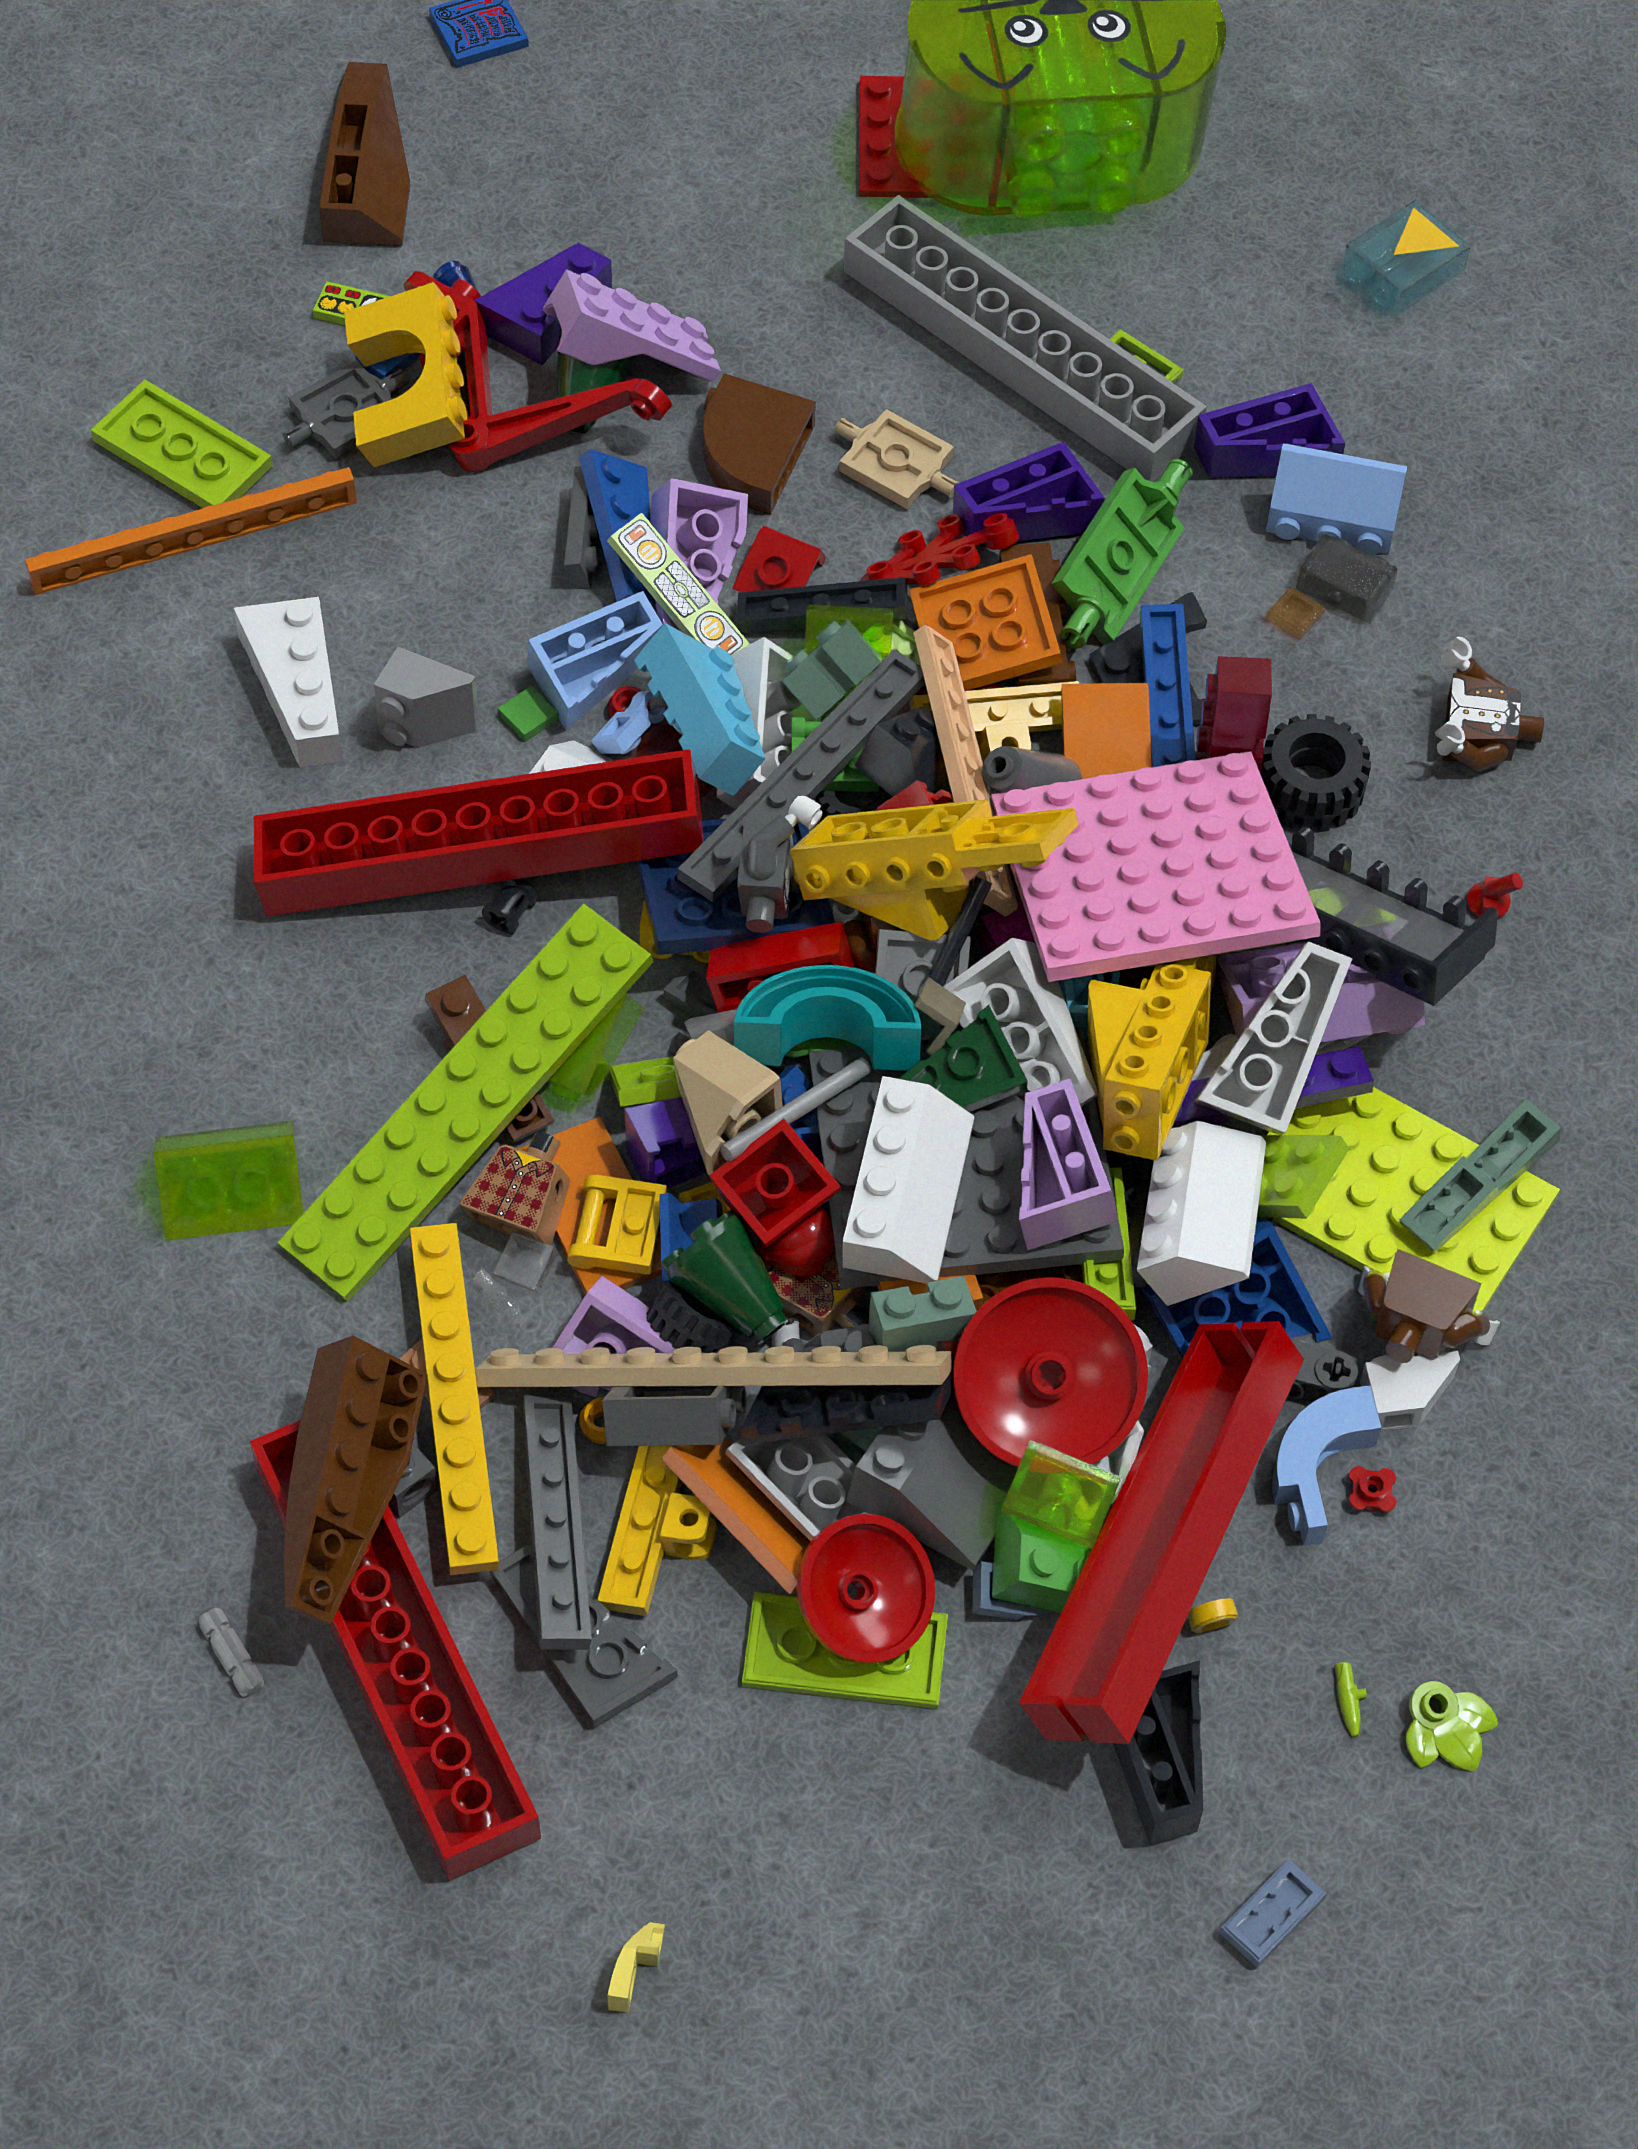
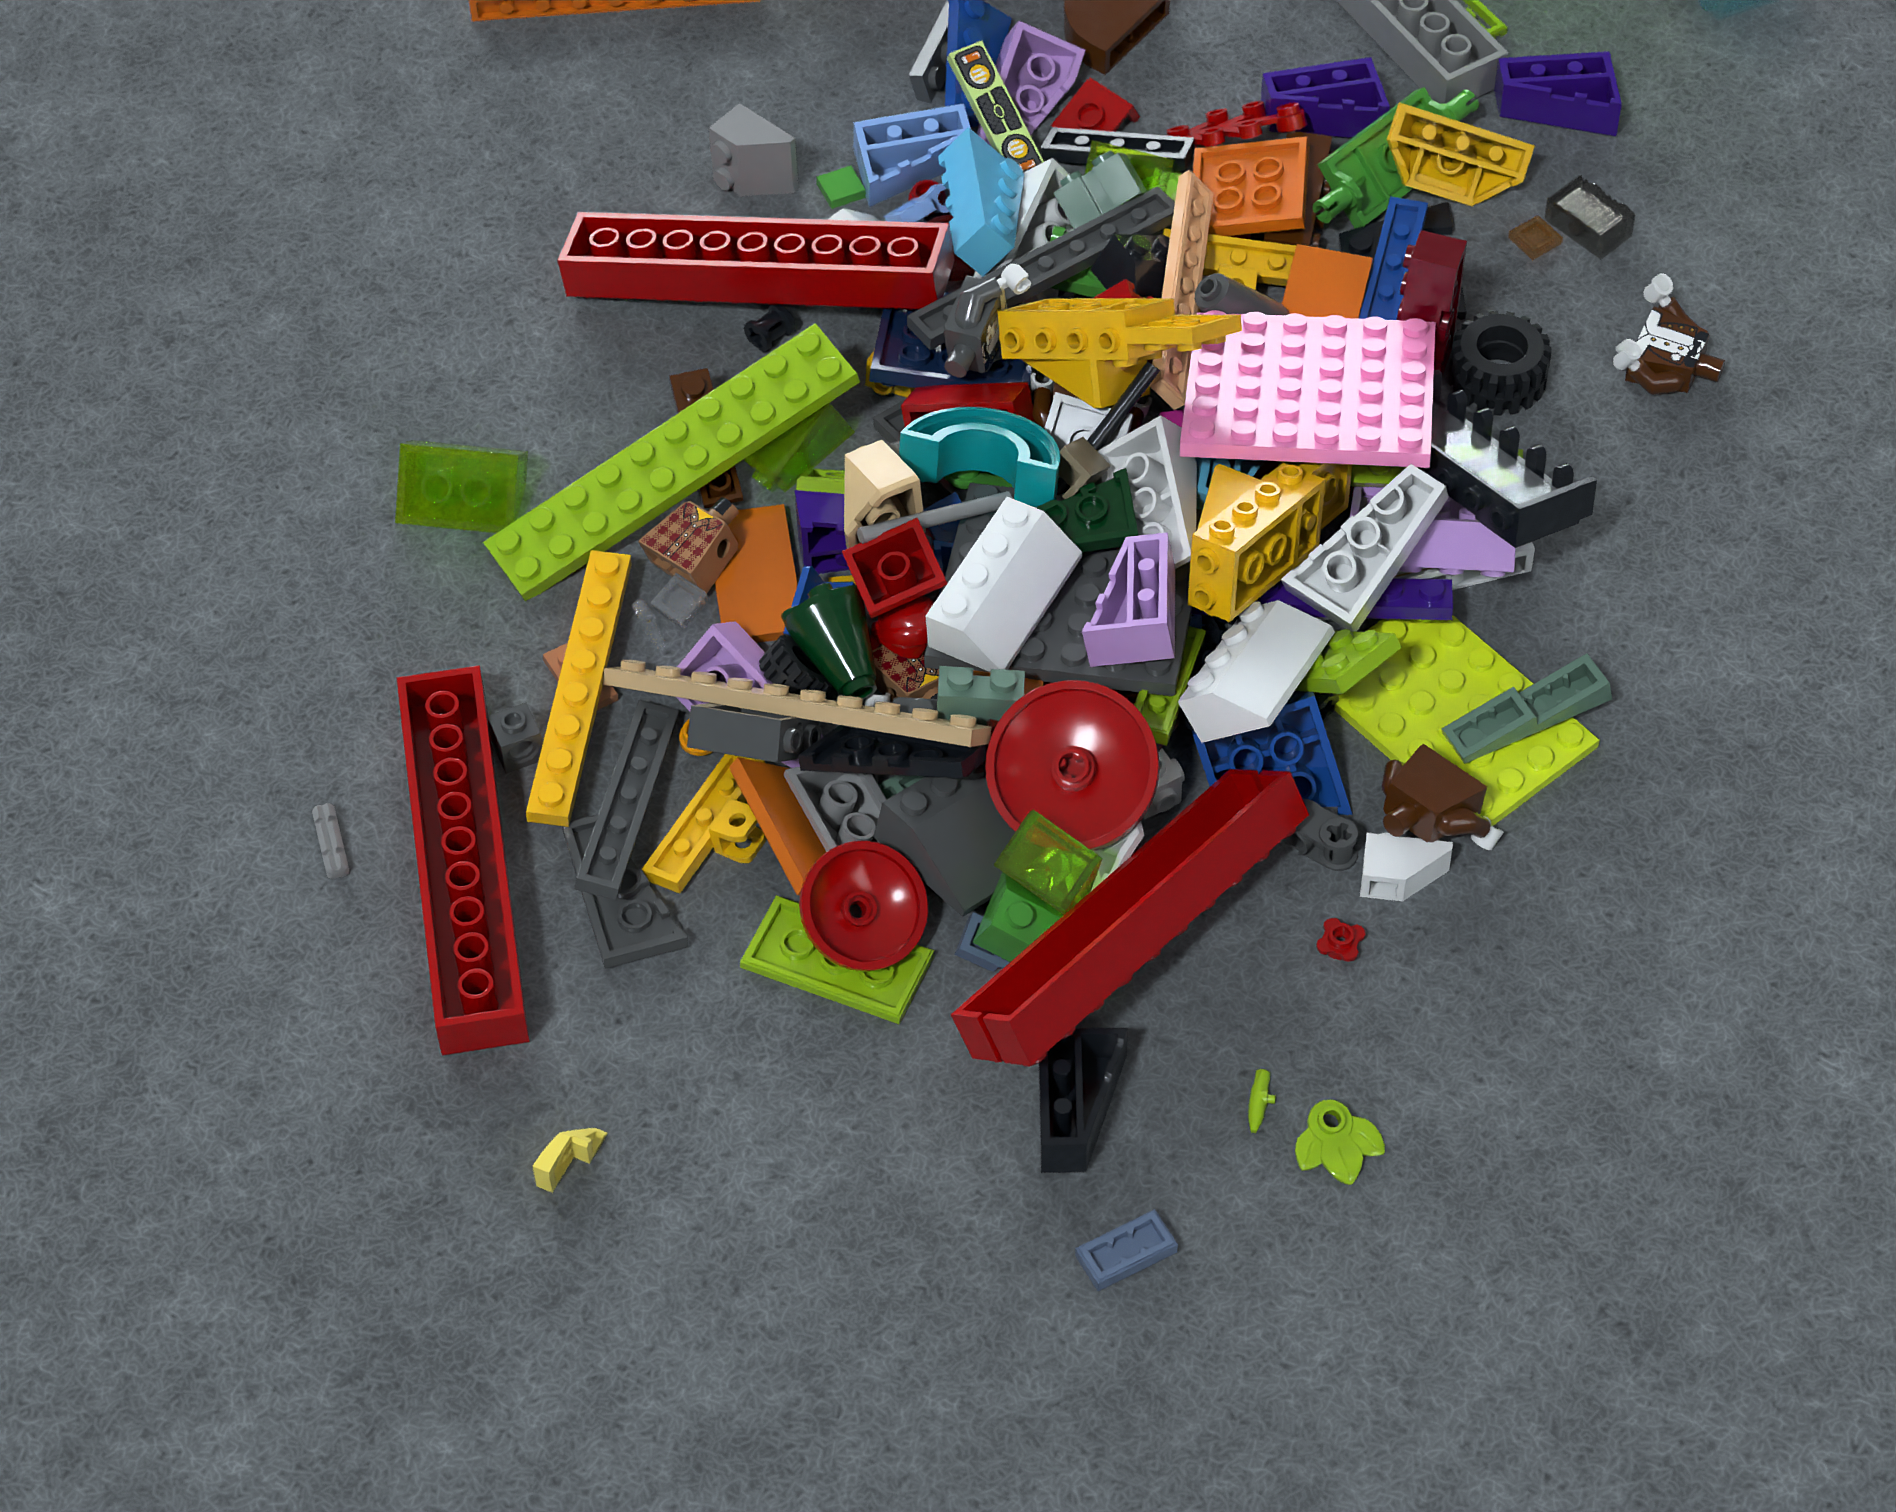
camera: 20 degrees right, 5 degrees down
white wedge [234,597,343,768] -> none
reddish brown wedge [284,1335,428,1626] -> none
yellow plate [567,1175,667,1275] -> none
tan plate [834,409,960,509] -> none
yellow tile [1187,1598,1238,1633] -> none
light blue slope [1266,443,1407,555] -> none
light blue arch [1272,1385,1381,1546] -> none
red plate [1467,872,1523,918] -> none
none -> yellow wedge [1387,102,1535,206]

